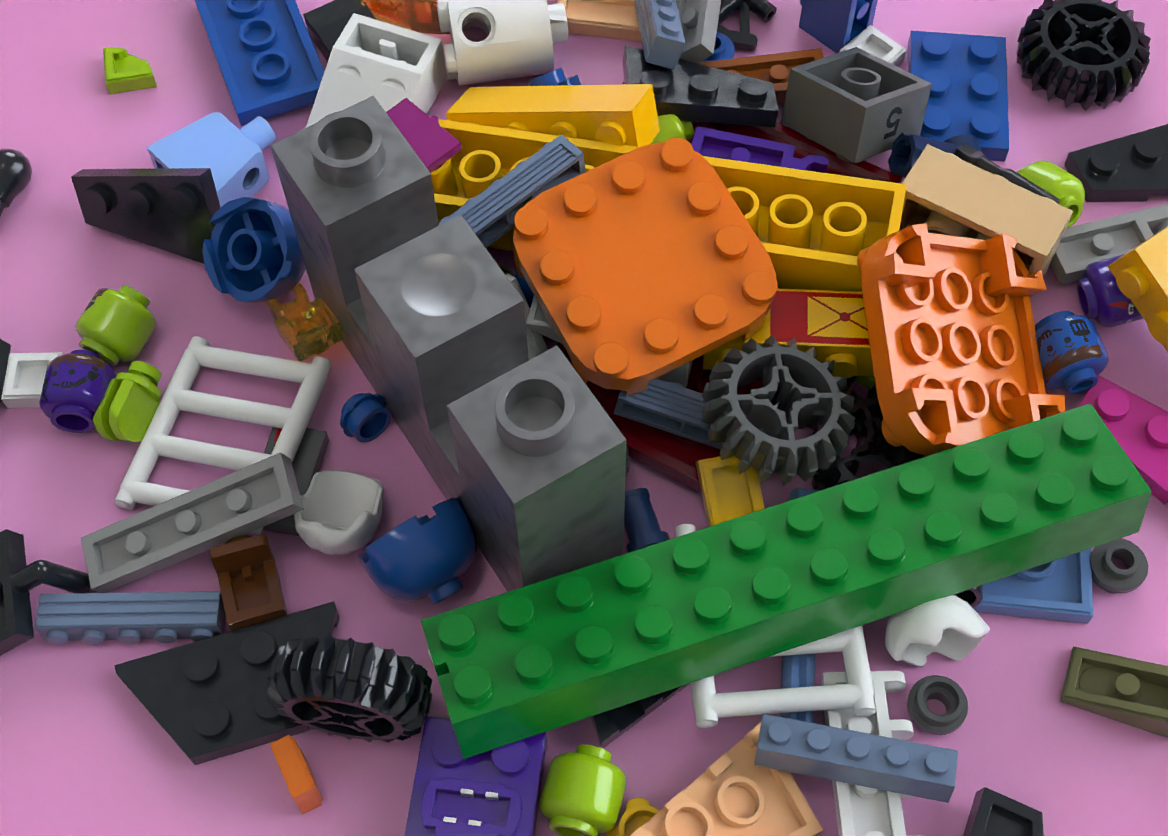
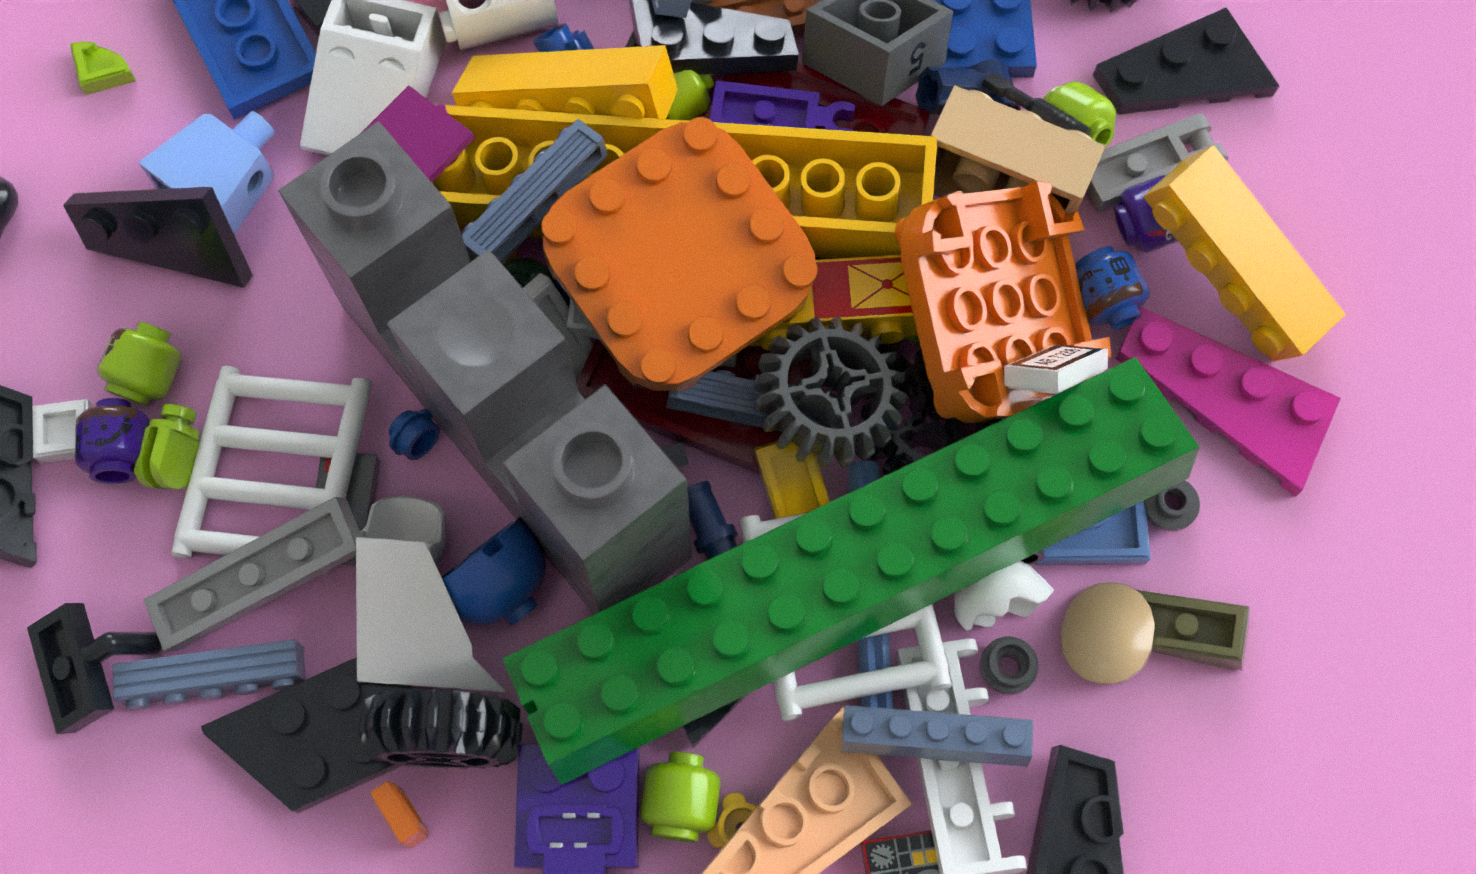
camera: 10 degrees left, 10 degrees up
blue cylinder [202,197,306,303] -> none
reddish brown bracket [209,534,288,631] -> none
clear yellow plate [266,284,346,361] -> none
none -> white sticker [356,537,506,692]
none -> white tile [1004,344,1108,394]
none -> tan hat [1060,582,1155,684]

